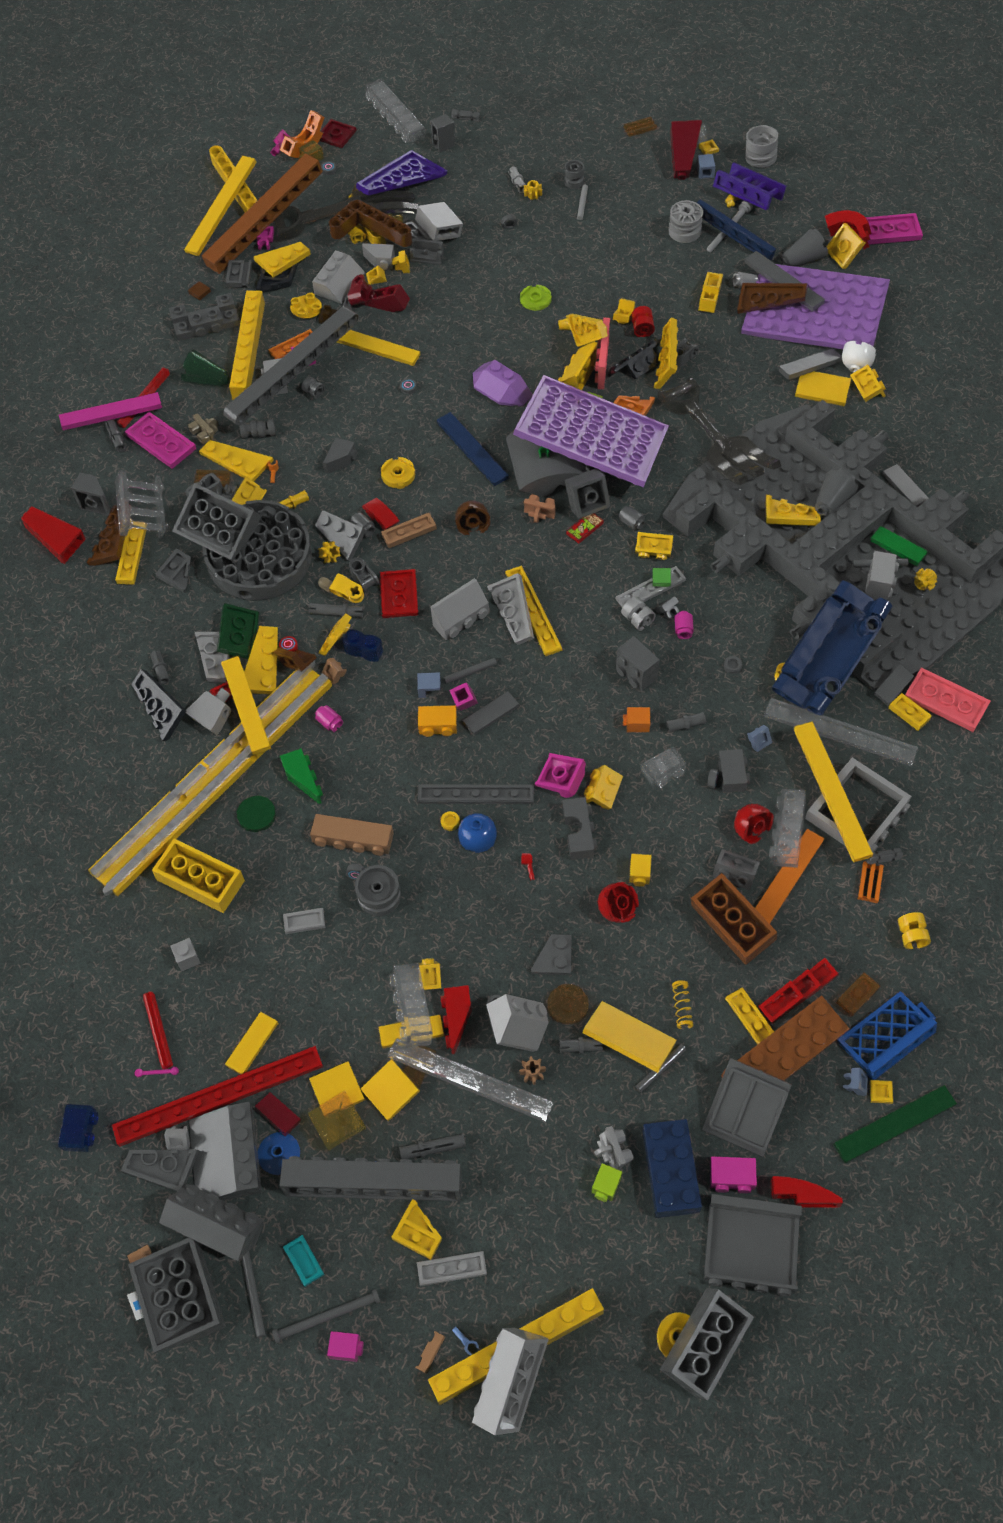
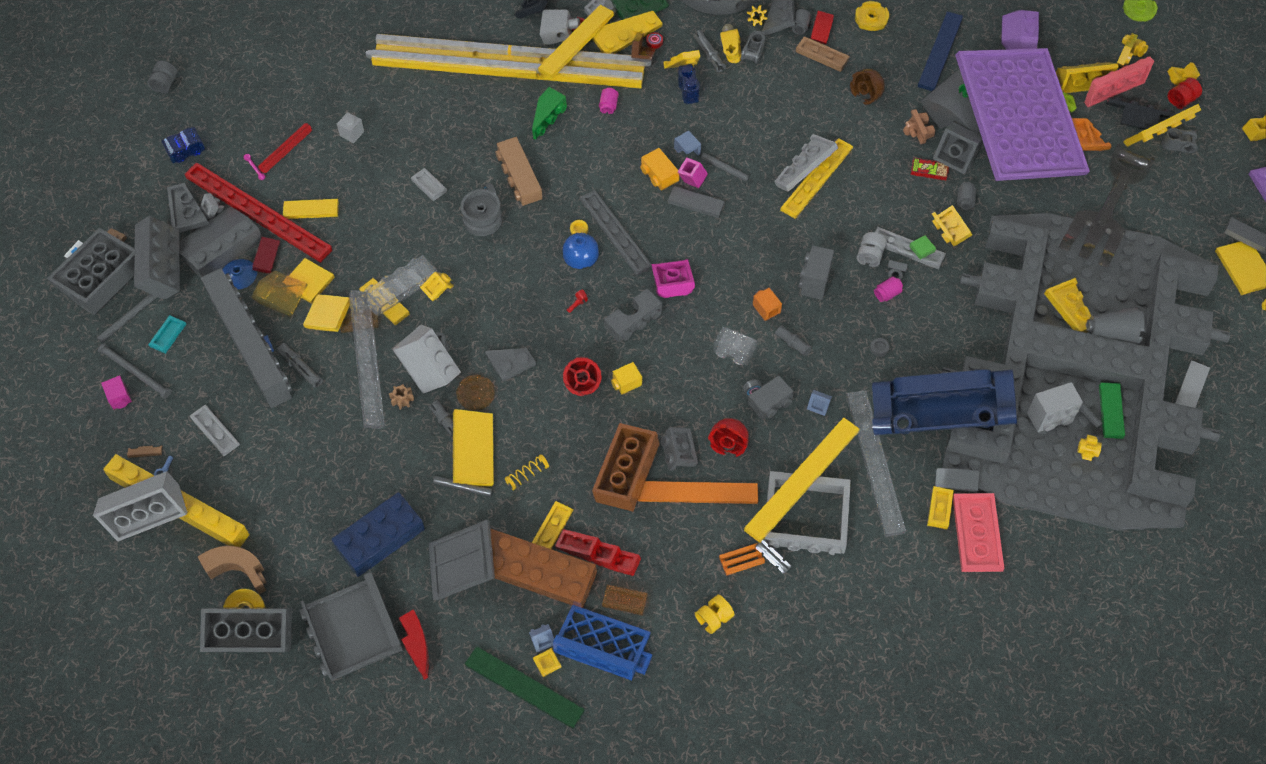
camera: 55 degrees right, 0 degrees up
yellow brick [152,839,245,913] -> none
dark green tile [237,795,276,832] -> none
medium nougat tile [322,658,347,684] -> none
red tile [380,569,419,618] -> none
yellow wing [392,1199,442,1260] -> none
light grey slope [431,578,489,640] -> none
red slope [440,985,472,1054] -> none
yellow bracket [584,765,623,810] -> none
lime brick [592,1163,622,1202] -> none
light grey hips [594,1126,633,1170] -> none
dark pink brick [710,1157,757,1193] -> none
clear brick [769,789,806,868] -> none
none -> medium nougat arch [198,546,267,594]

